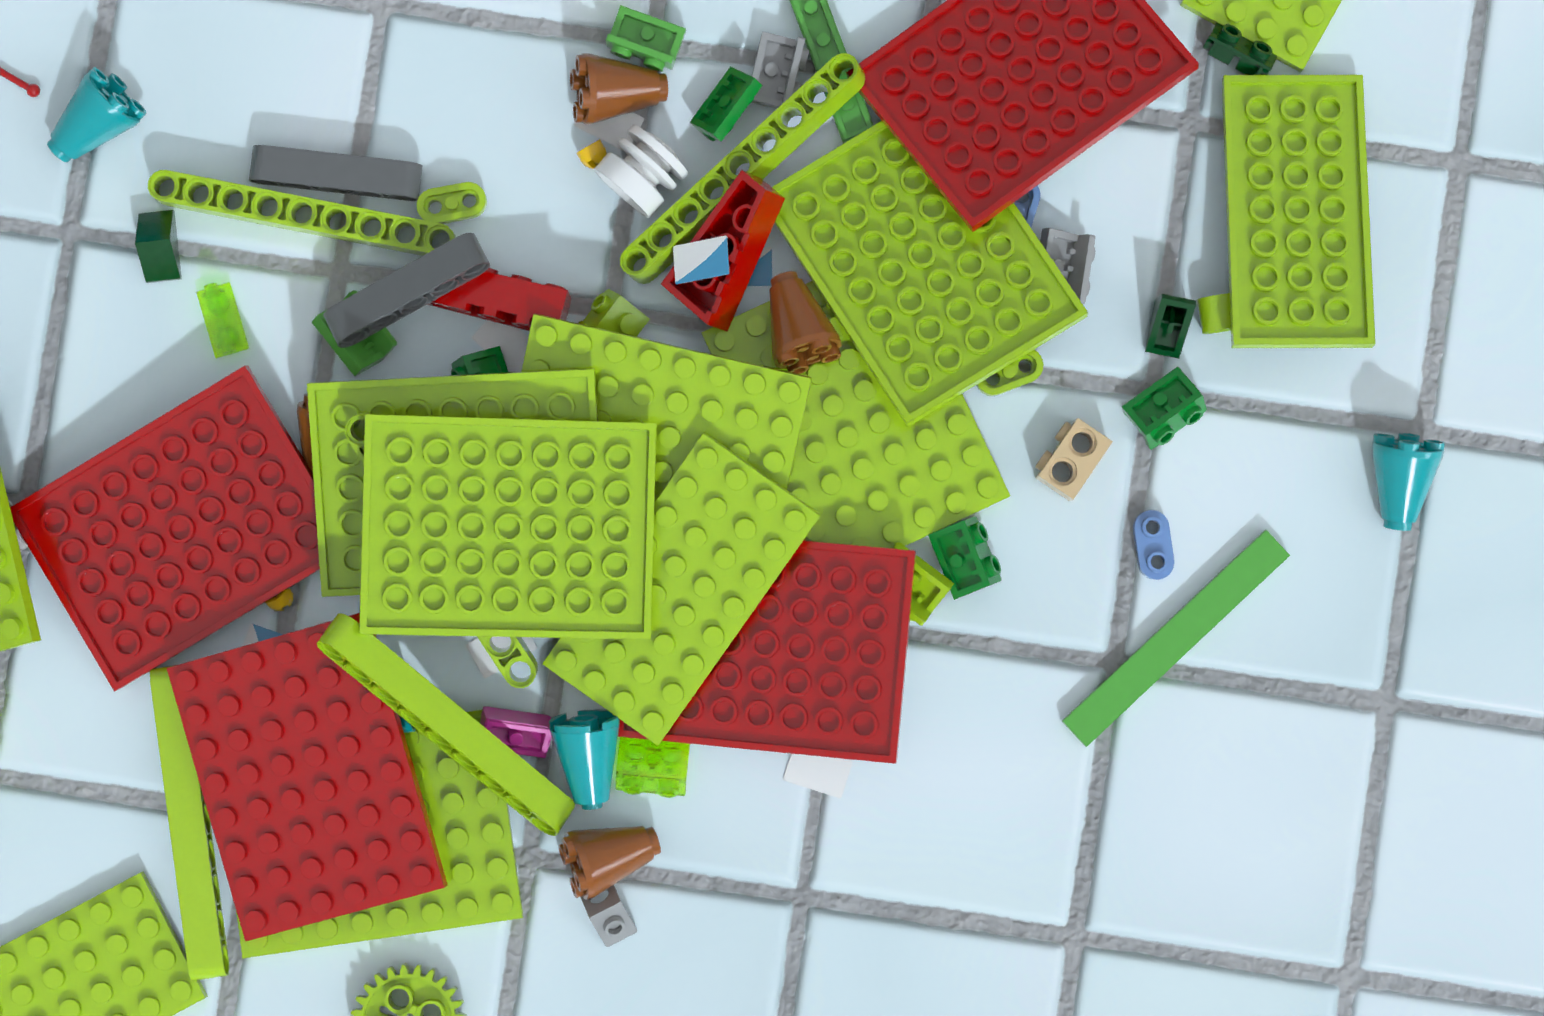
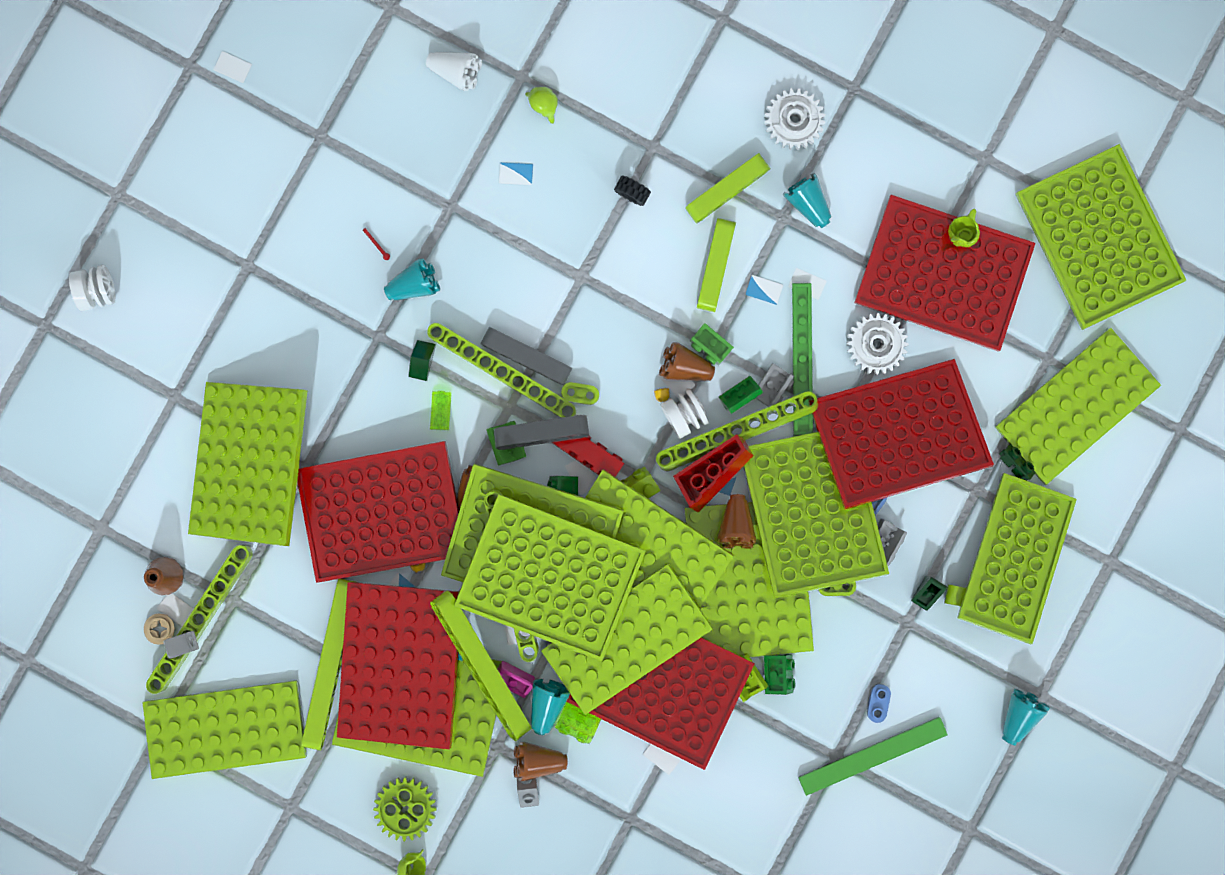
camera: 25 degrees right, 0 degrees up
sticker [673,235,729,284] -> none
tan brick [1035,418,1113,501] -> none
green bracket [1121,367,1207,450] -> none

